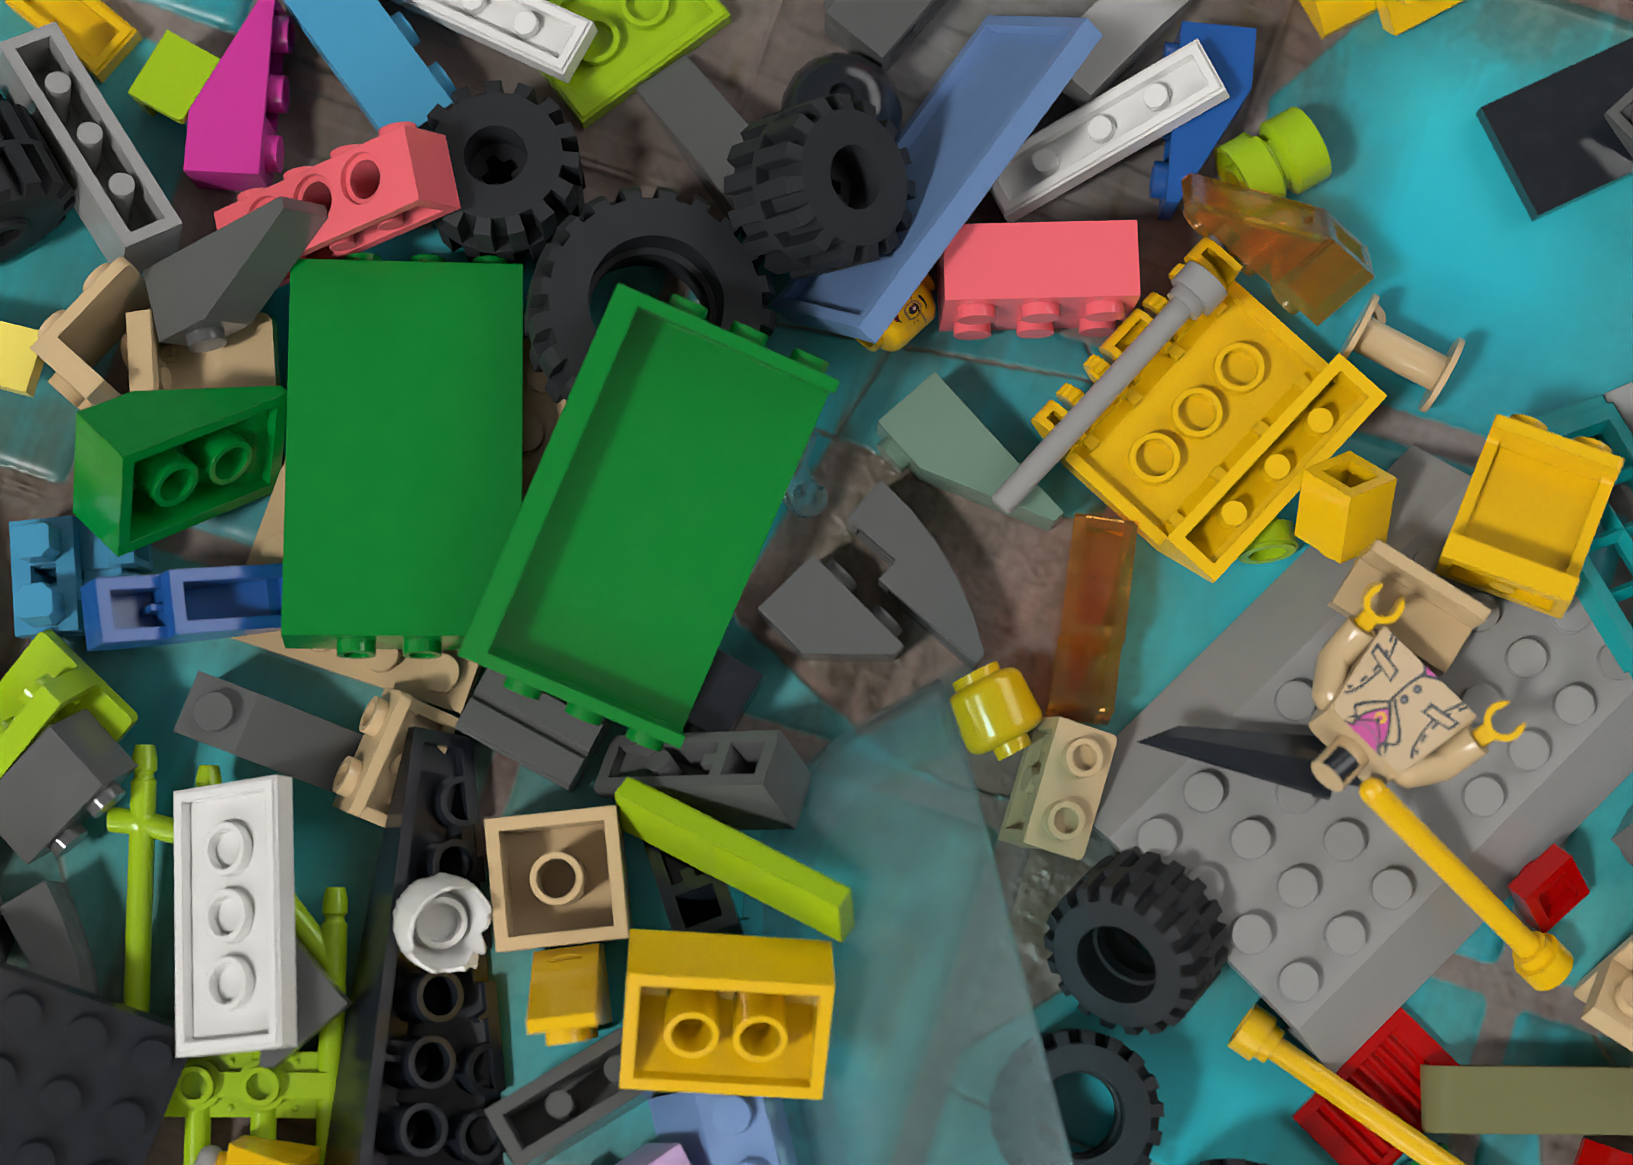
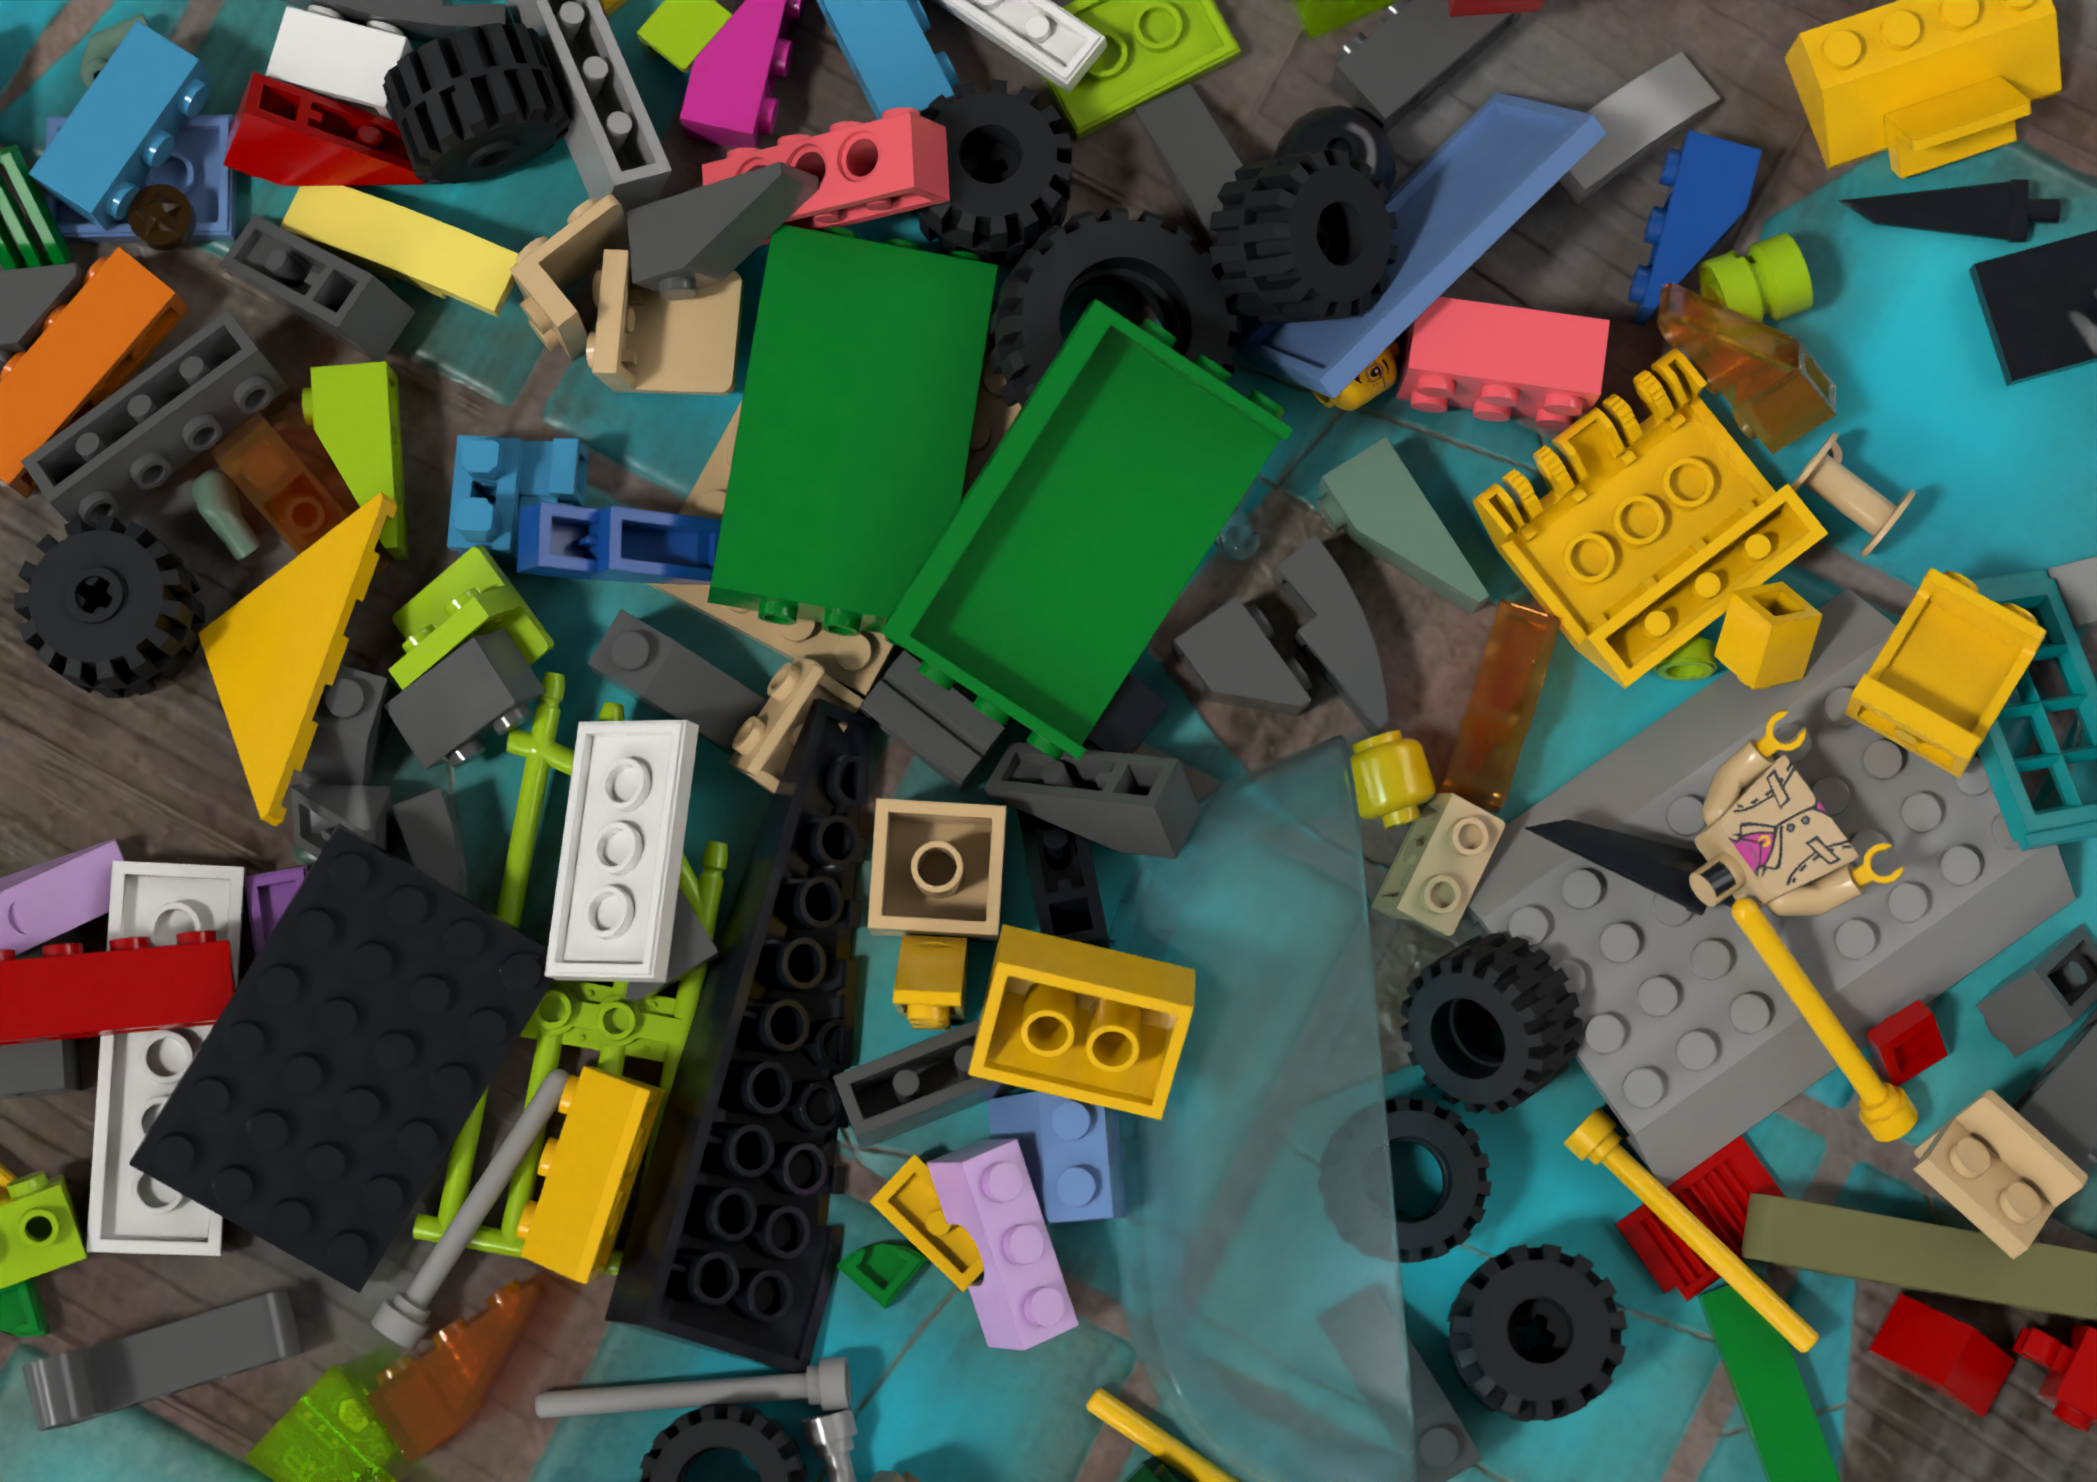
camera: 10 degrees right, 0 degrees up
green slope [73,385,287,557] -> none
white hair [393,872,493,974] -> none
lime tile [614,777,855,943] -> none
white tile [989,38,1230,223] -> none
light grey piece [992,261,1228,514] -> none
tan panel [1327,540,1492,676] -> none
none -> black bar [1838,179,2060,242]

